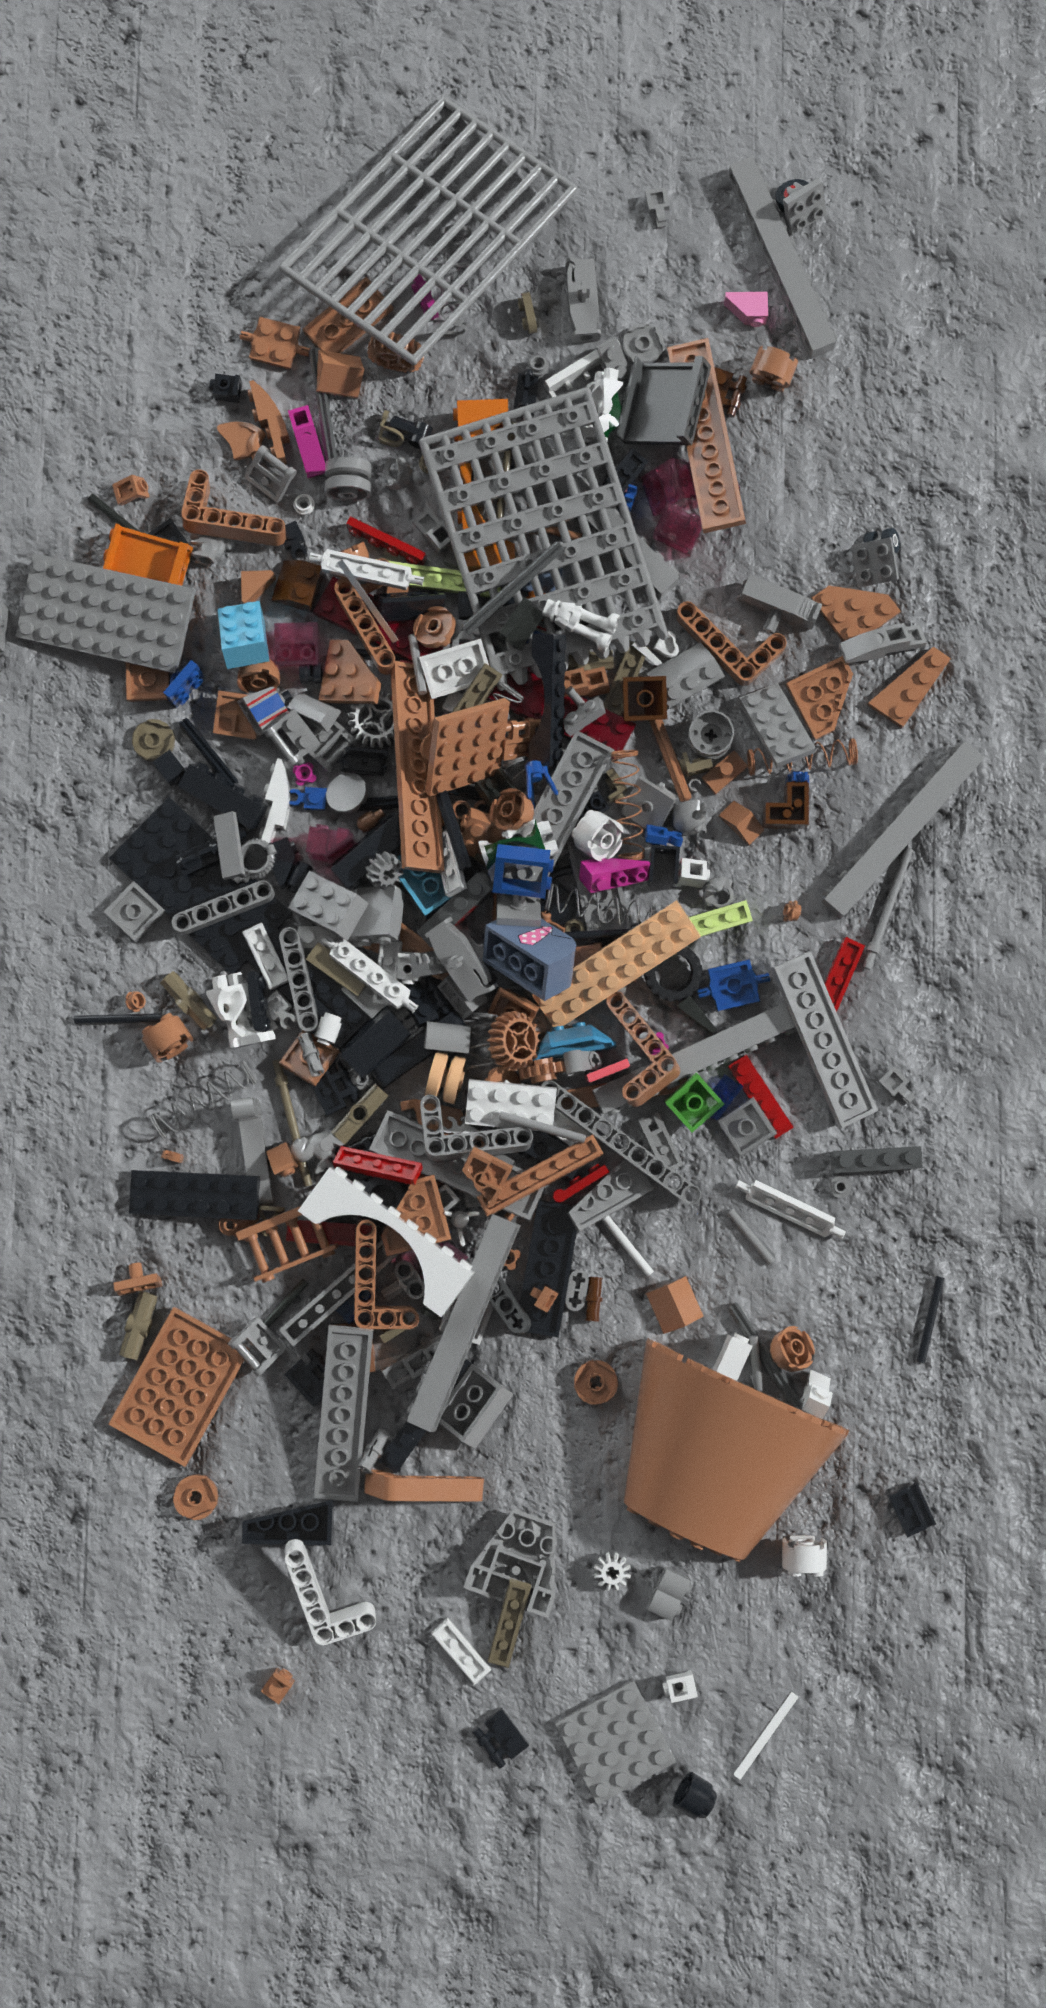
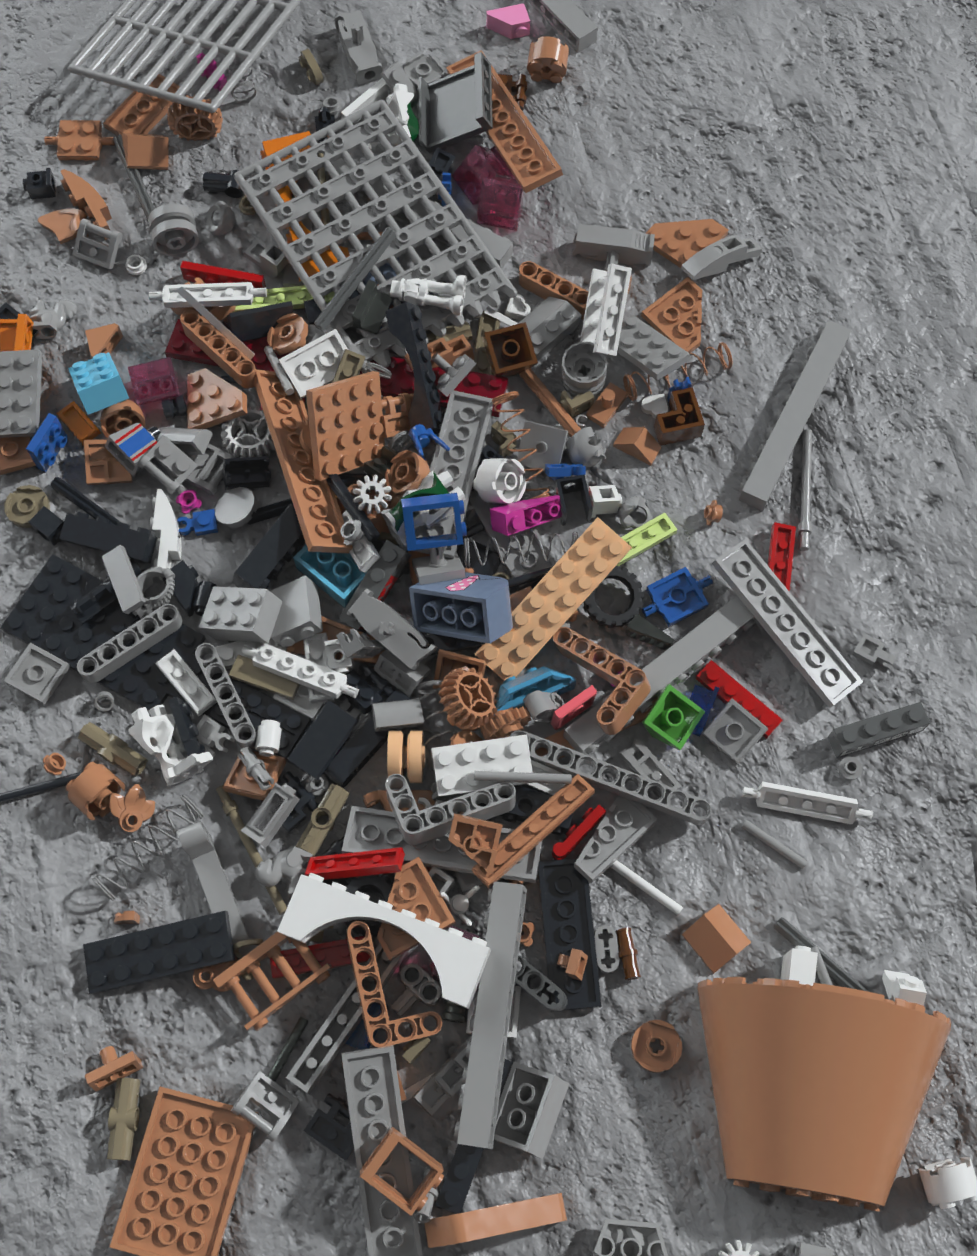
camera: 15 degrees left, 15 degrees down
nougat beam [182,470,286,546] -> none
nougat slope [266,1142,299,1178] -> none
reddish brown slope [271,560,324,613] -> none
black plate [277,520,308,560] -> none
dark pink slope [288,405,325,478] -> none
clear pink slope [305,824,356,862] -> none
nougat cylinder [357,809,386,832] -> none
light grey gear [366,851,404,890] -> none
dark tan piece [378,410,404,447] -> none
nougat cylinder [770,1326,815,1372] -> none
light grey plate [851,528,900,587] -> none
nougat wing [867,647,951,728] -> none
none -> orange tile [56,401,101,446]
none -> light grey hinge [94,691,114,712]
none -> nougat plate [109,784,155,832]
none -> light grey window [240,782,300,847]
none -> light grey plate [340,520,364,546]
none -> white gear [353,475,392,514]
none -> nougat window [360,1127,444,1216]
none -> white fence [580,264,632,356]
none -> white tile [641,394,668,419]

